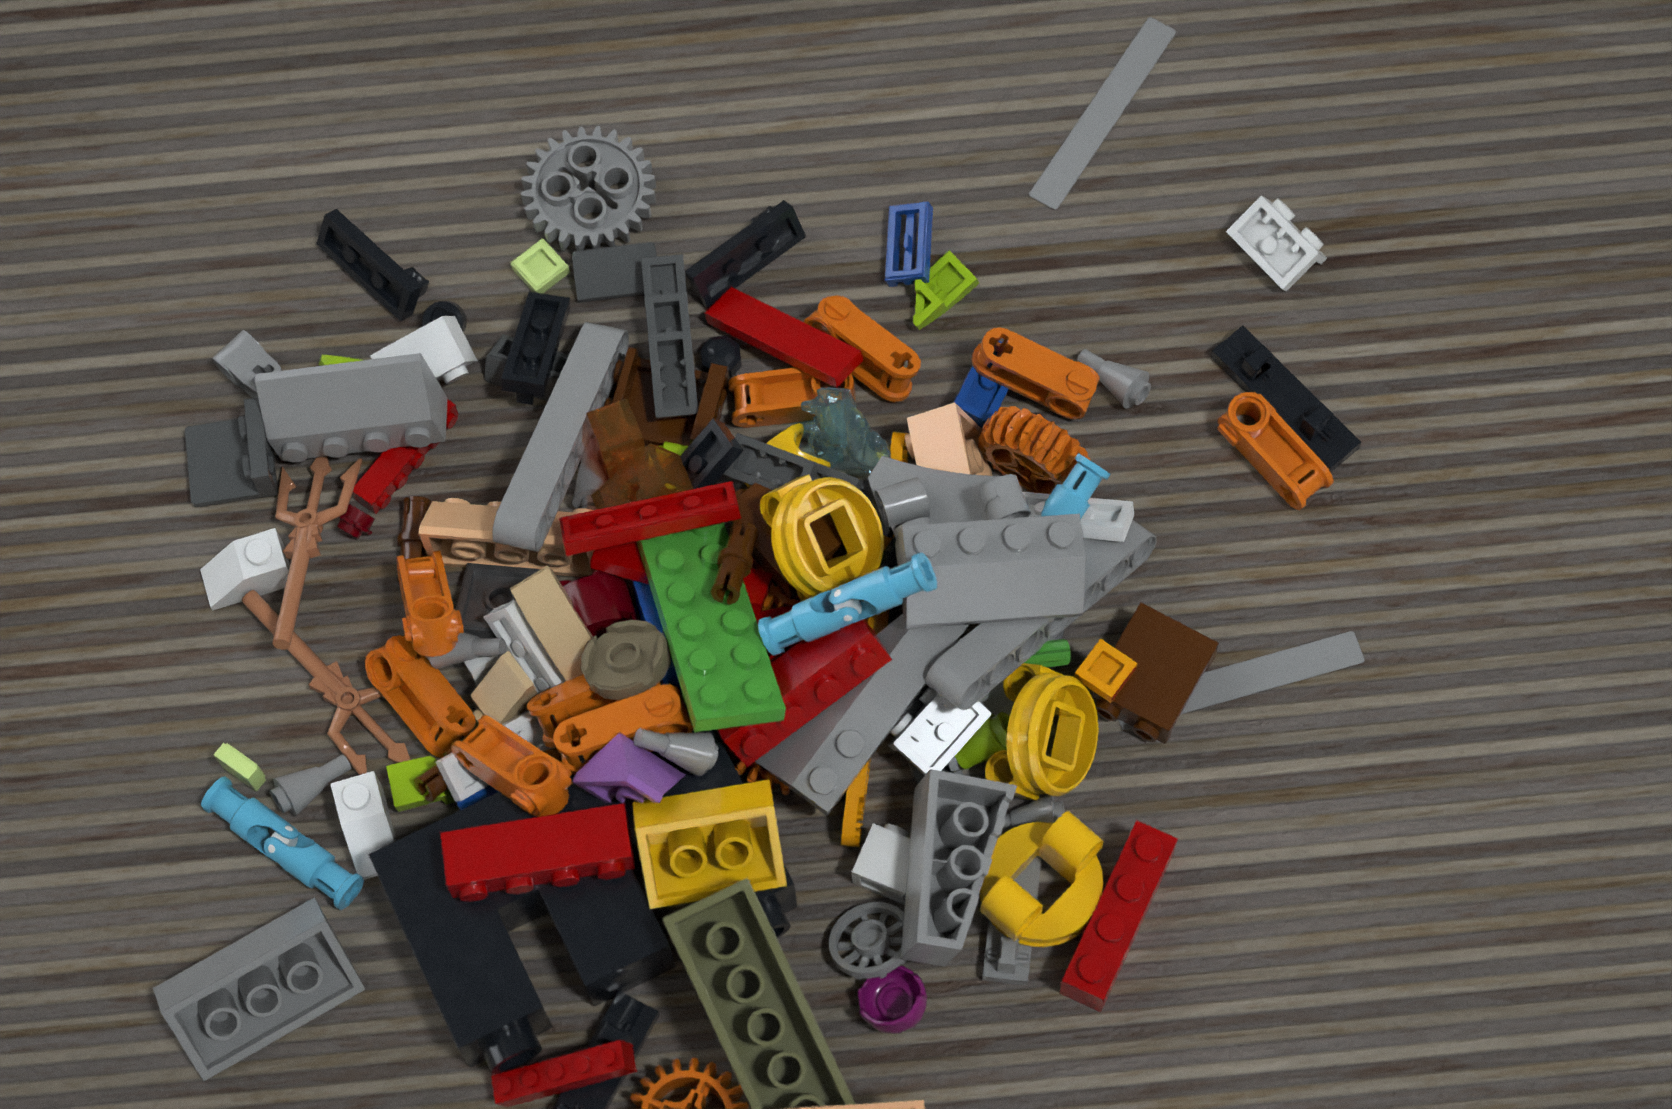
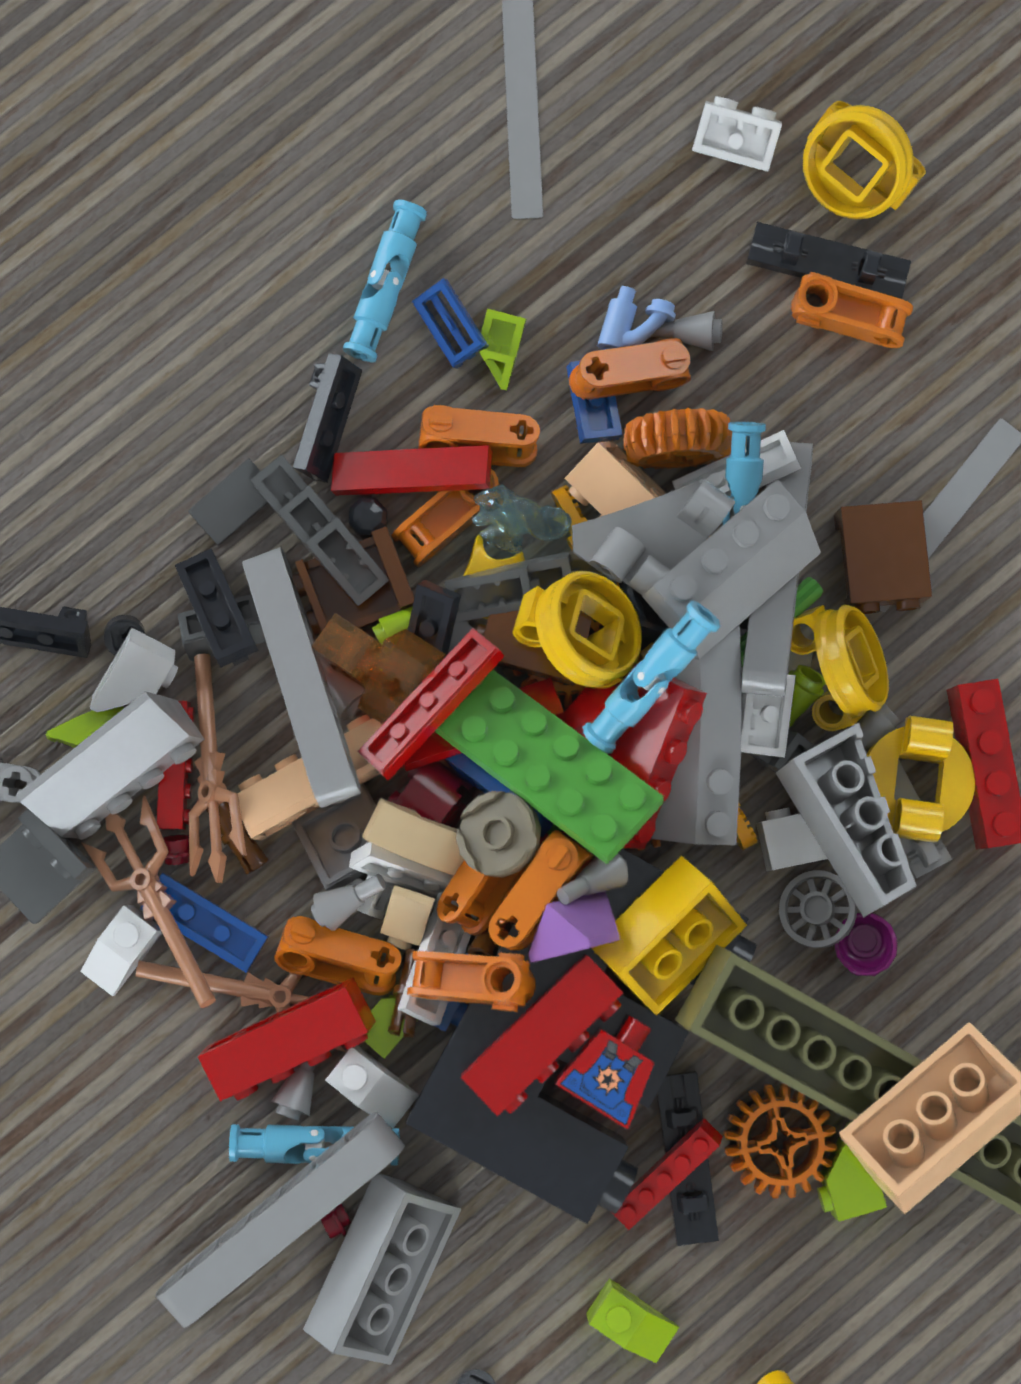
camera: 45 degrees left, 15 degrees up
yellowish green tile [214,743,266,792] -> none
orange piece [396,550,464,657] -> none
yellowish green tile [510,238,570,293] -> none
light grey gear [521,126,656,251] -> none
reddish brown pin [711,521,759,605] -> none
light orange plate [1074,638,1137,703] -> none
none -> blue plate [140,873,270,973]
none -> light grey beam [155,1112,405,1328]
none -> nougat piece [189,654,247,883]
none -> red brick [197,977,376,1101]
none -> dark red plate [321,1203,351,1239]
none -> medium azure piece [343,200,427,362]
none -> torso [555,1015,654,1129]
none -> light blue plant [597,286,676,350]
none -> yellow piece [803,101,926,219]

